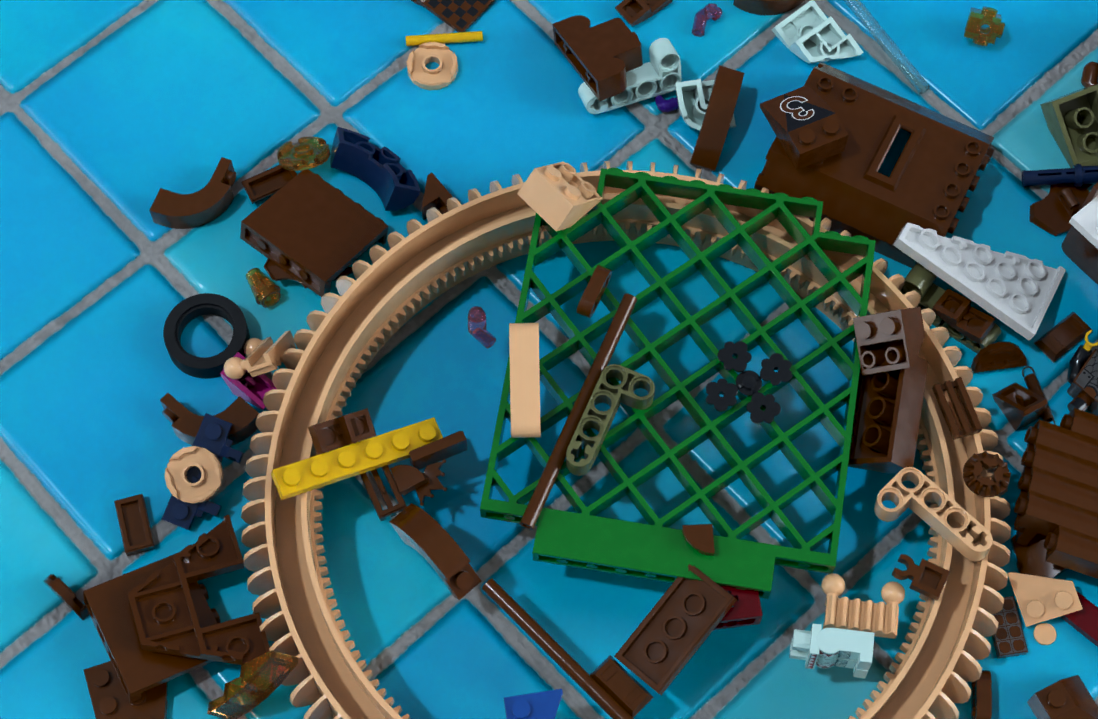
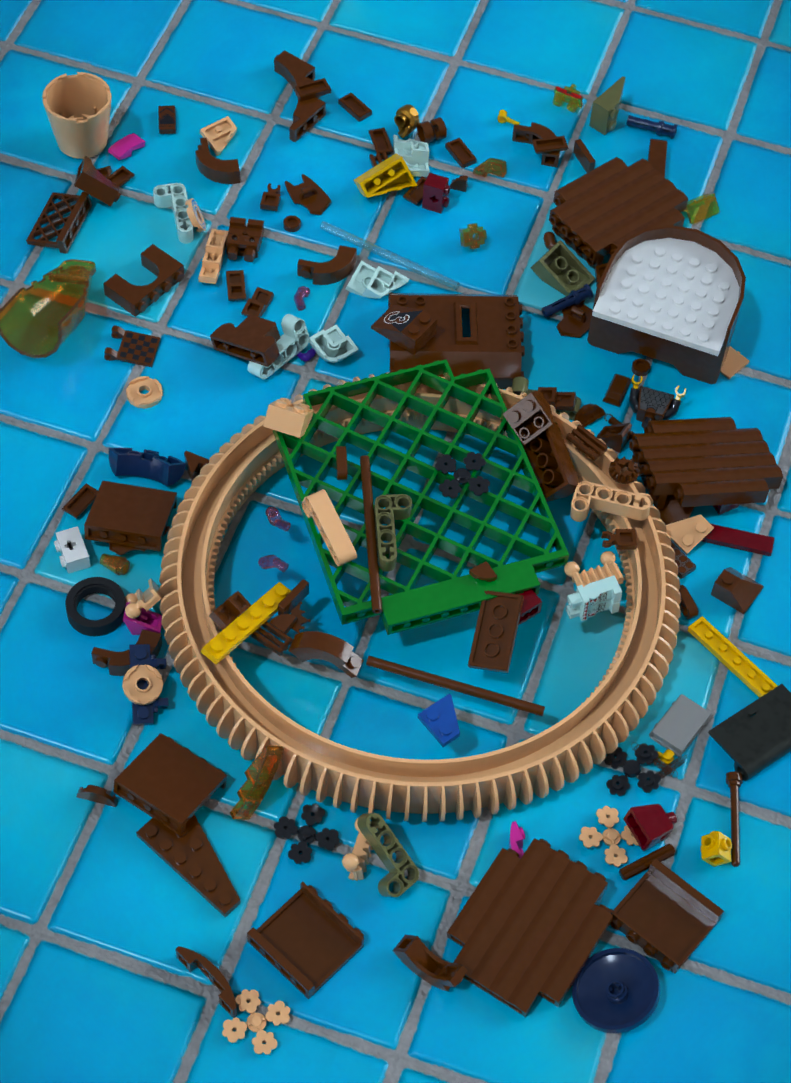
camera: 30 degrees left, 10 degrees down
reddish brown tile [114,494,155,556] -> none
reddish brown wing [128,515,275,670] -> none
reddish brown arch [149,157,236,229] -> none
clear orange tile [277,137,331,171] -> none
yellow bar [406,31,483,46] -> none
reddish brown tile [590,655,654,718] -> none
reddish brown slope [690,65,744,172] -> none
white wing [893,222,1066,341] -> none
light nougat piece [1033,623,1057,645] -> none
none -> white brick [54,526,91,574]
none -> arm [258,555,289,572]

